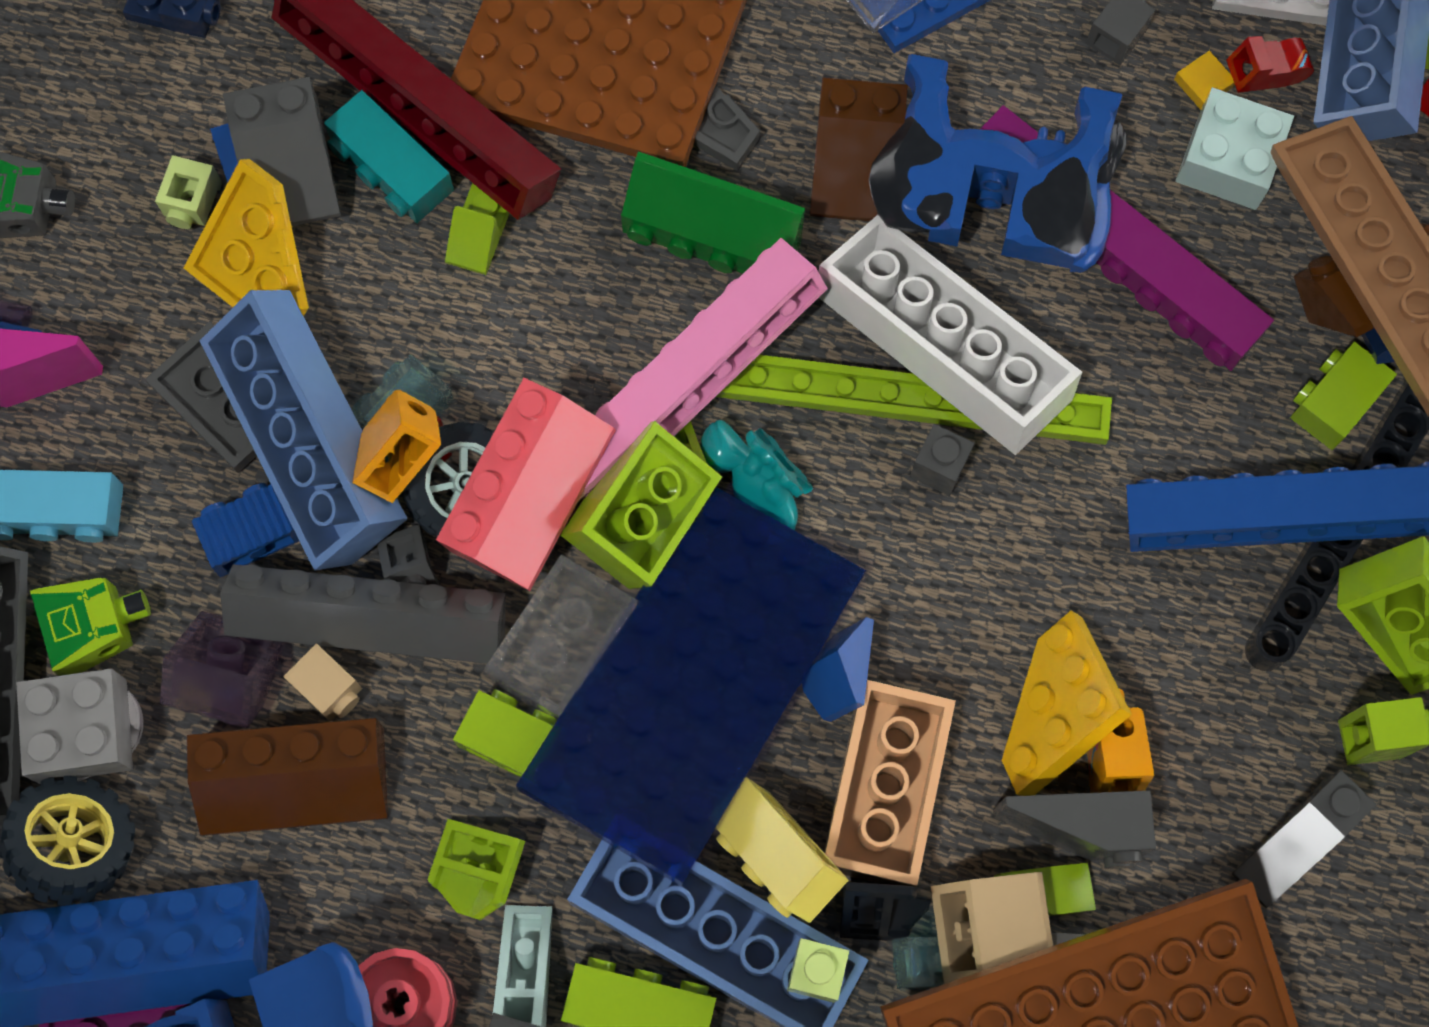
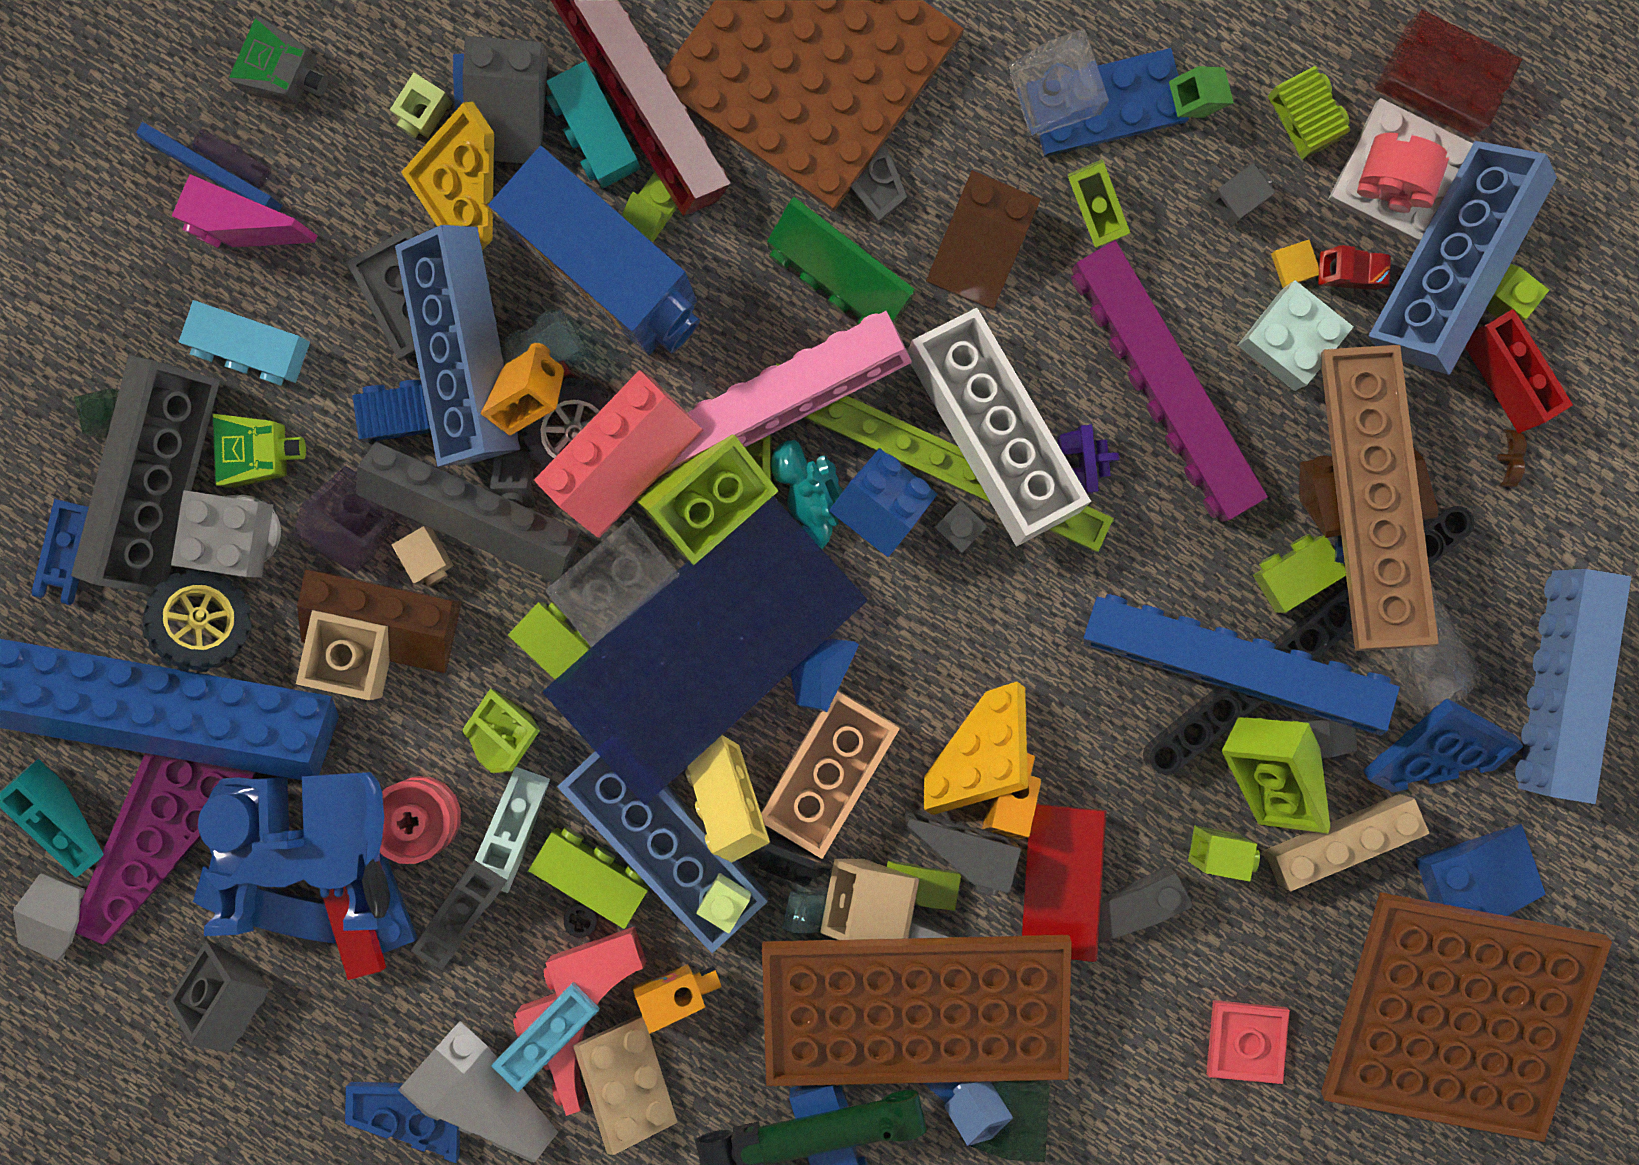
camera: 20 degrees right, 15 degrees up
blue animal [869,54,1126,273] -> none
none -> tan slope [296,610,390,700]
none -> blue brick [487,146,700,356]
none -> blue brick [829,448,938,557]
none -> red tile [1022,803,1107,962]
none -> dark purple hips [1057,424,1120,494]
none -> lime slope [1068,159,1130,248]

